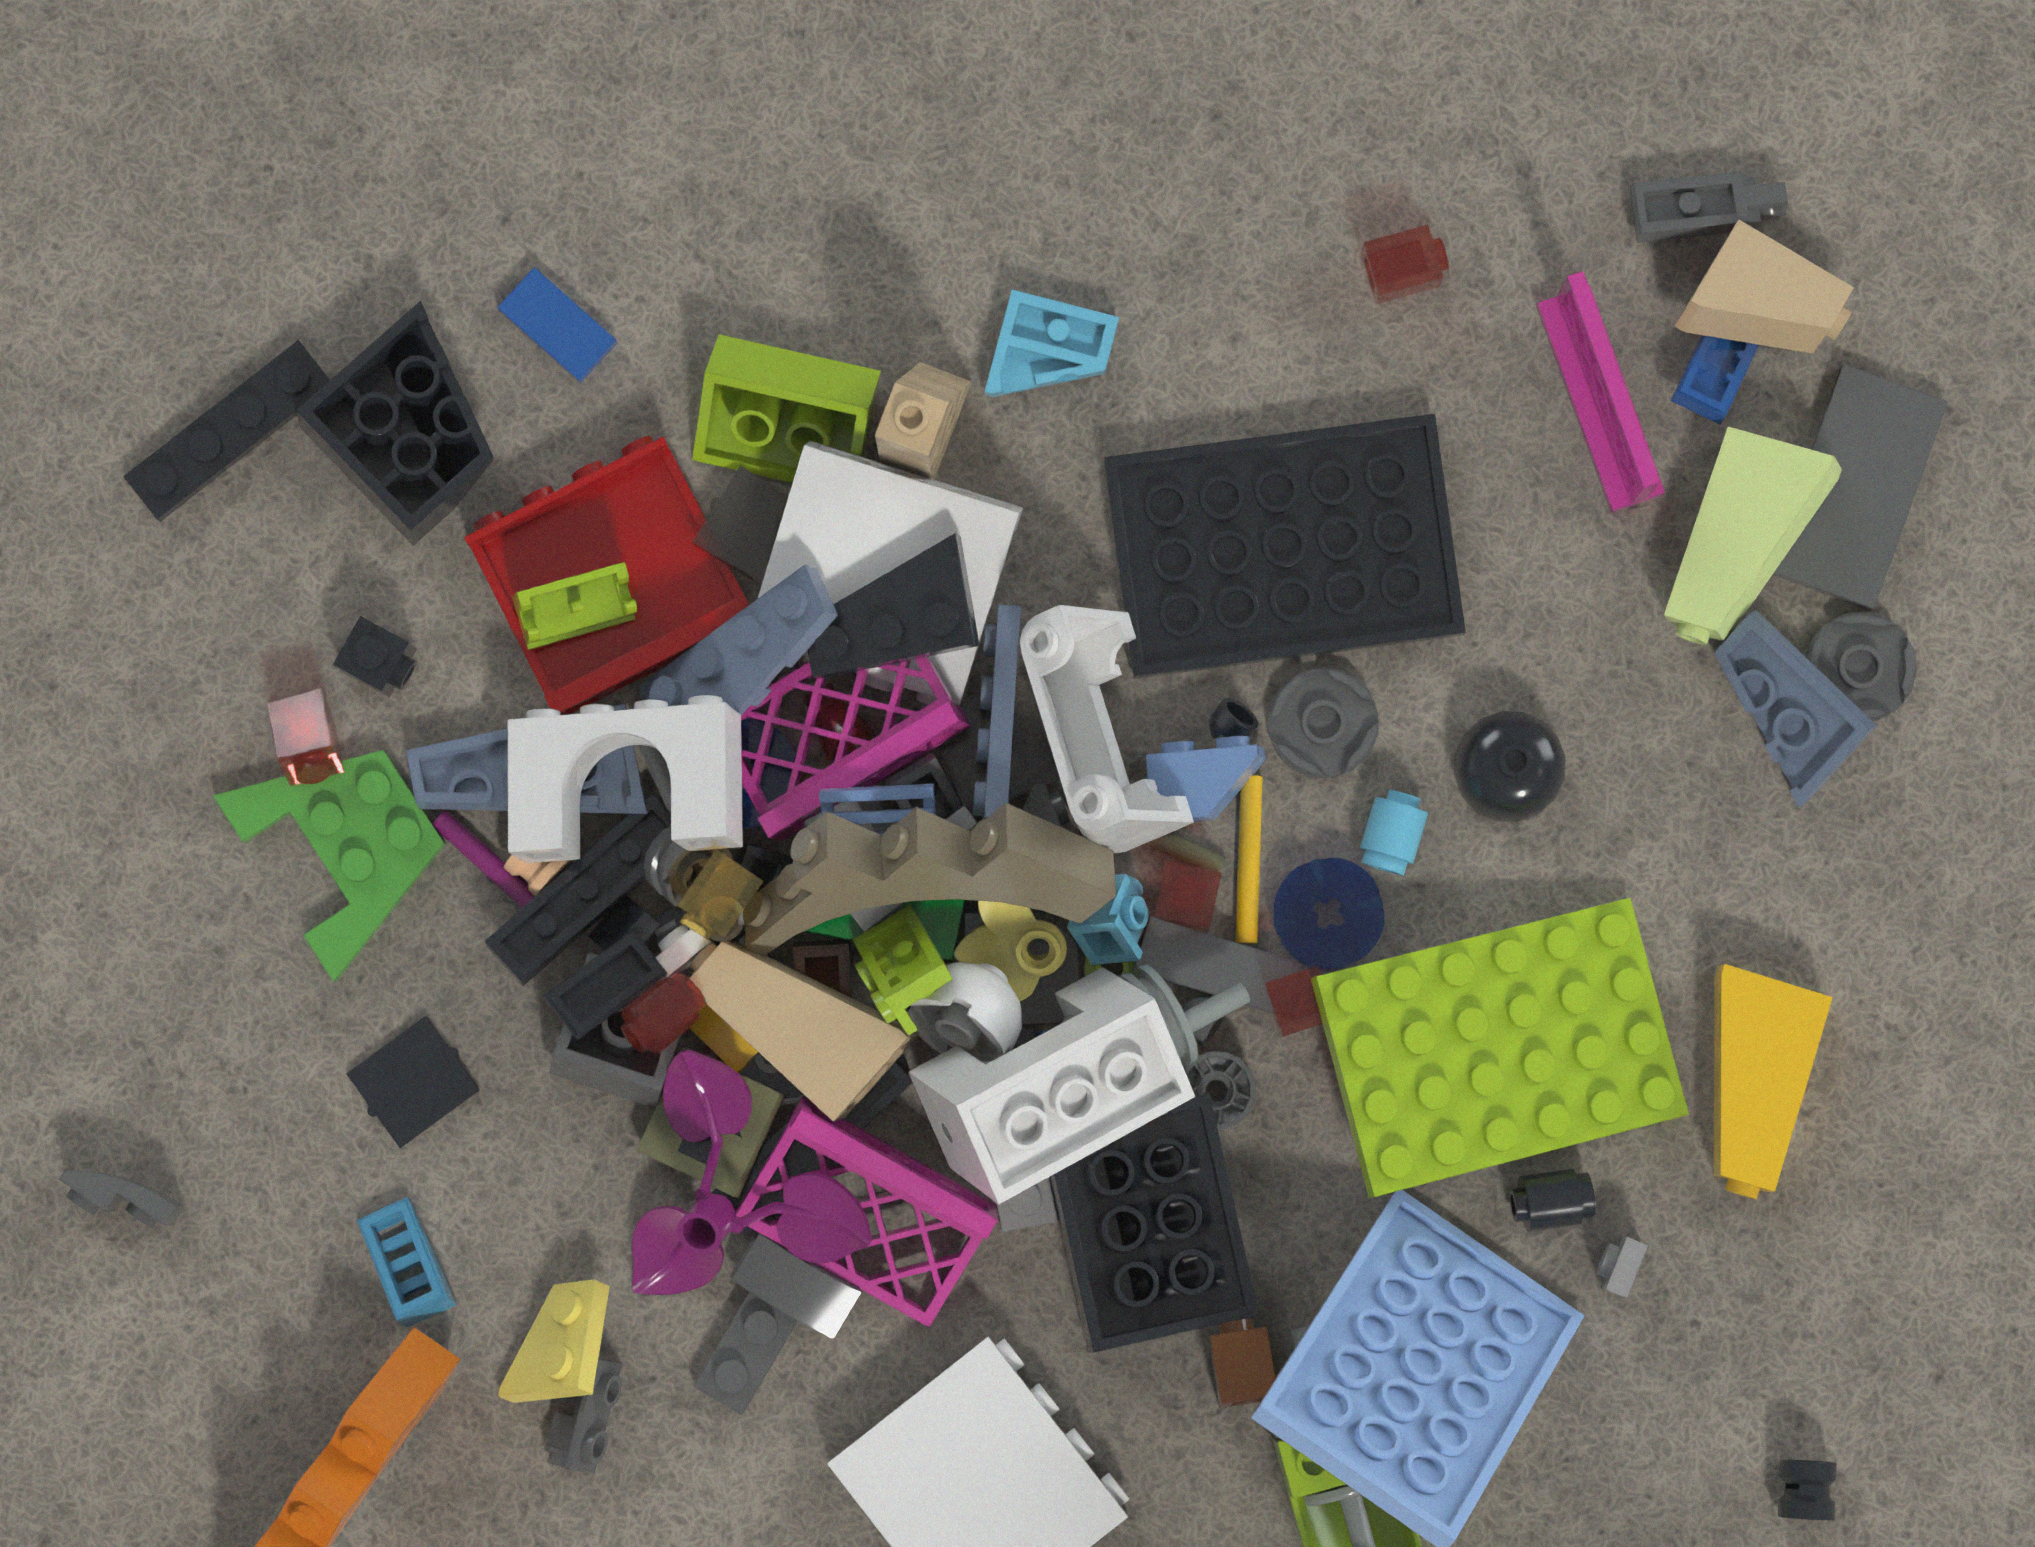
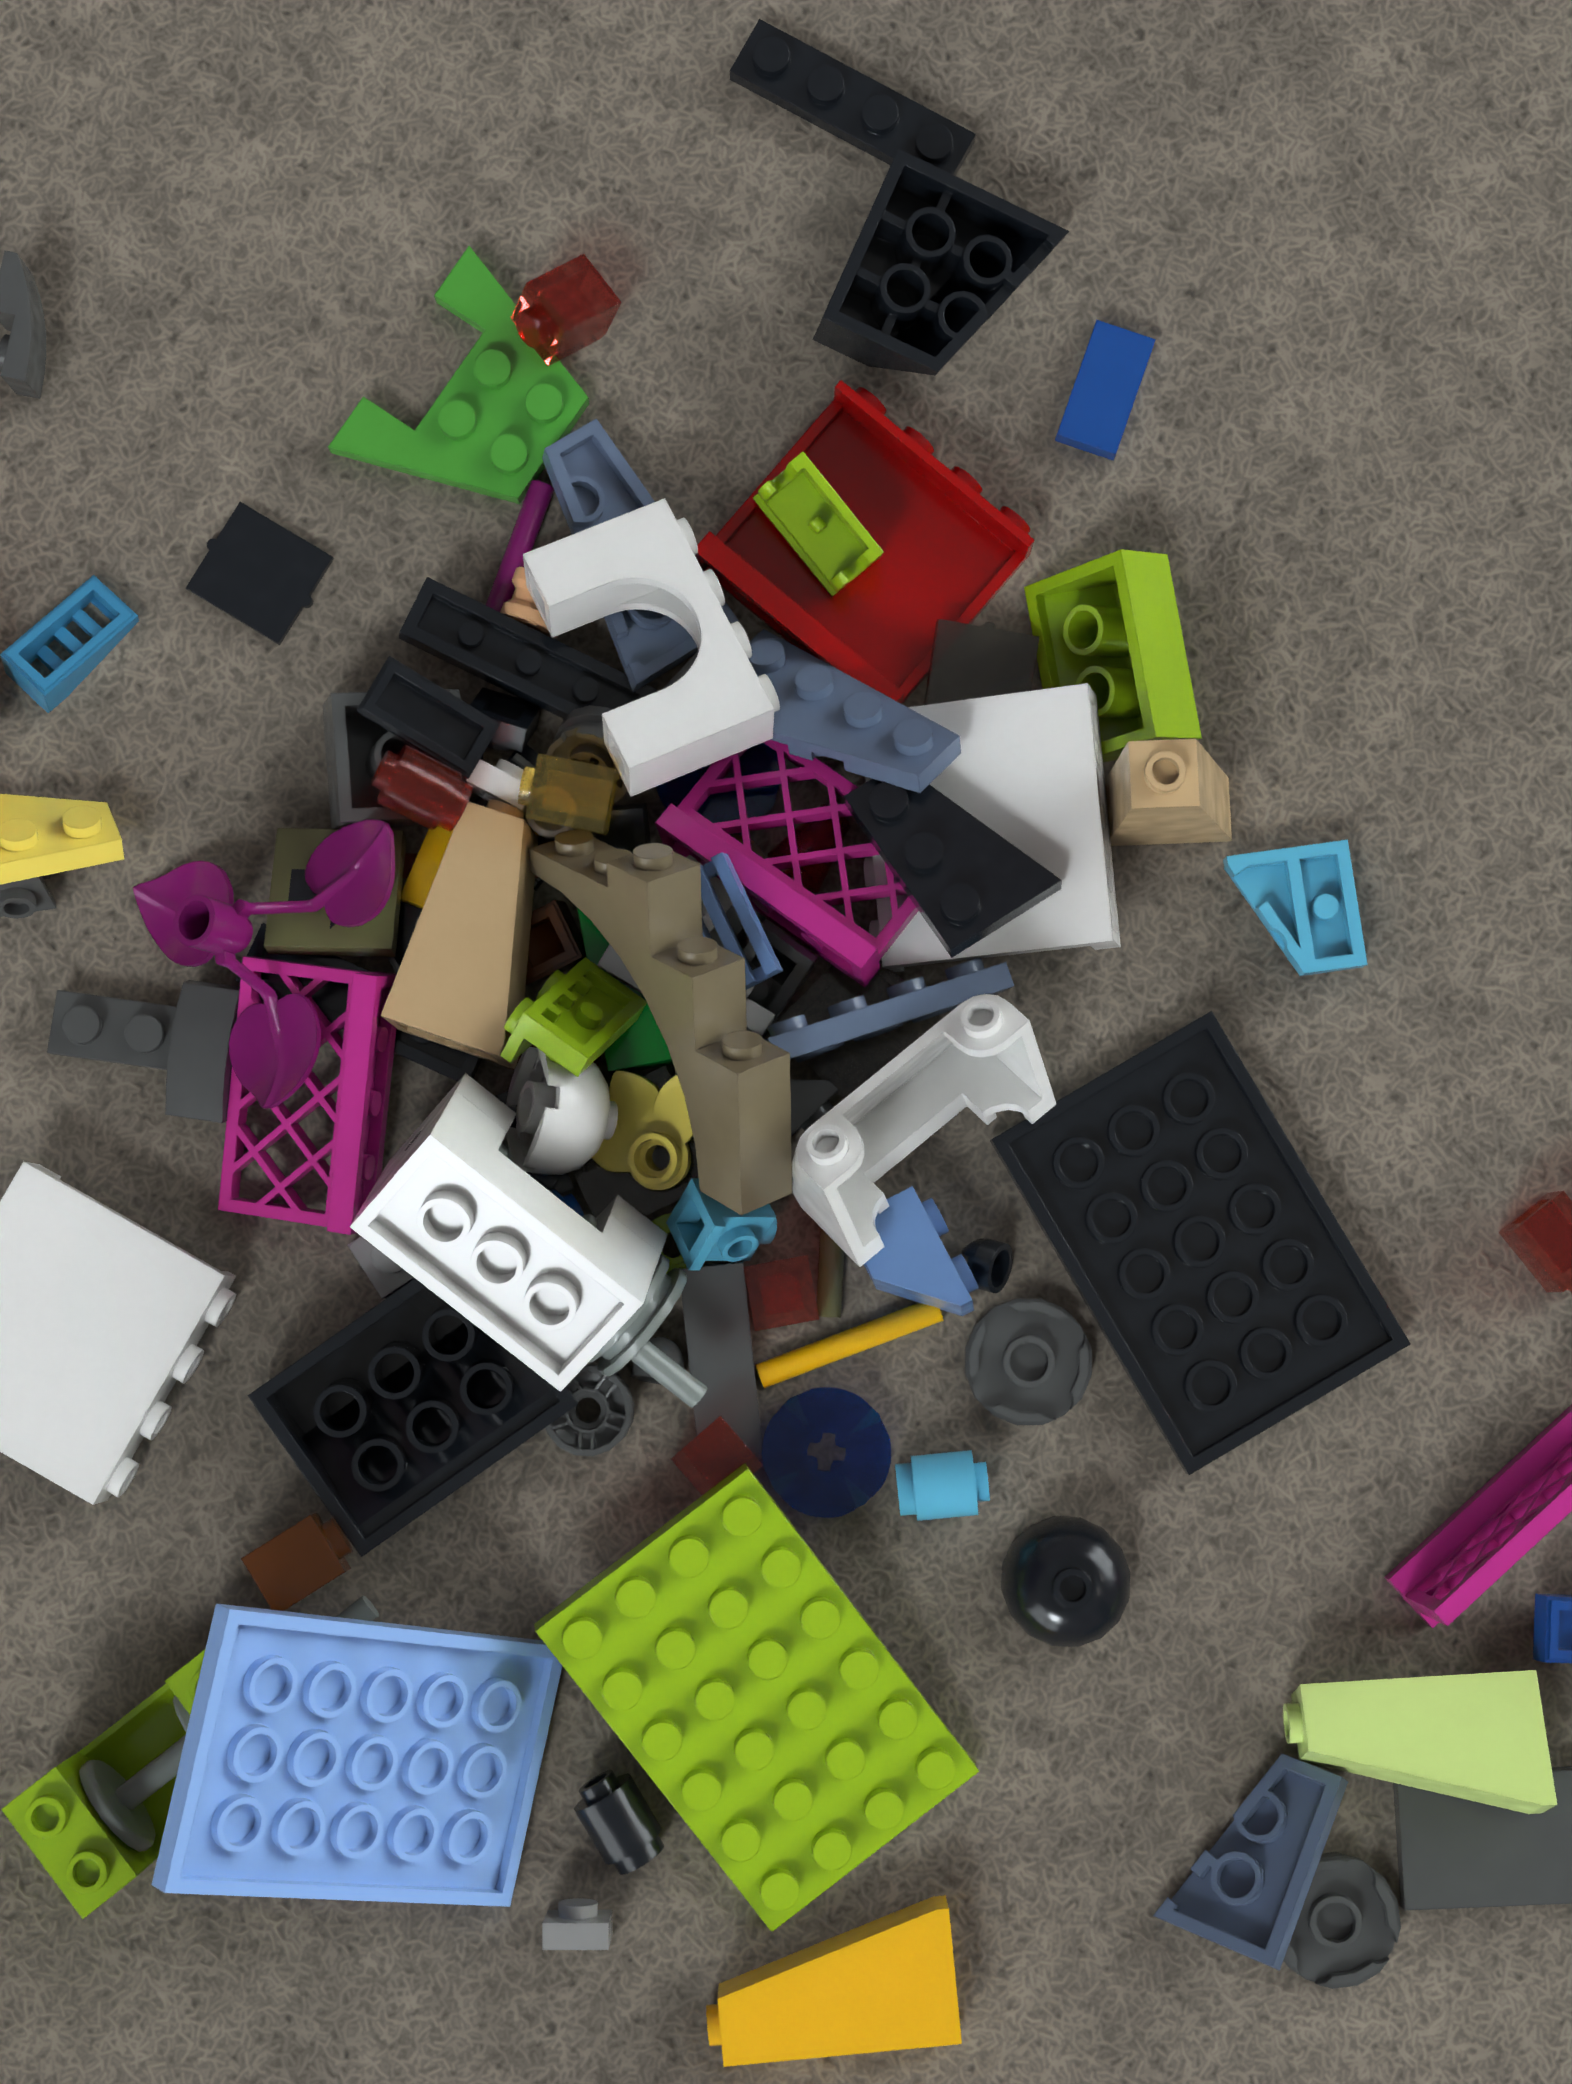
camera: 65 degrees right, 0 degrees up
black brick [333,616,417,698] -> none

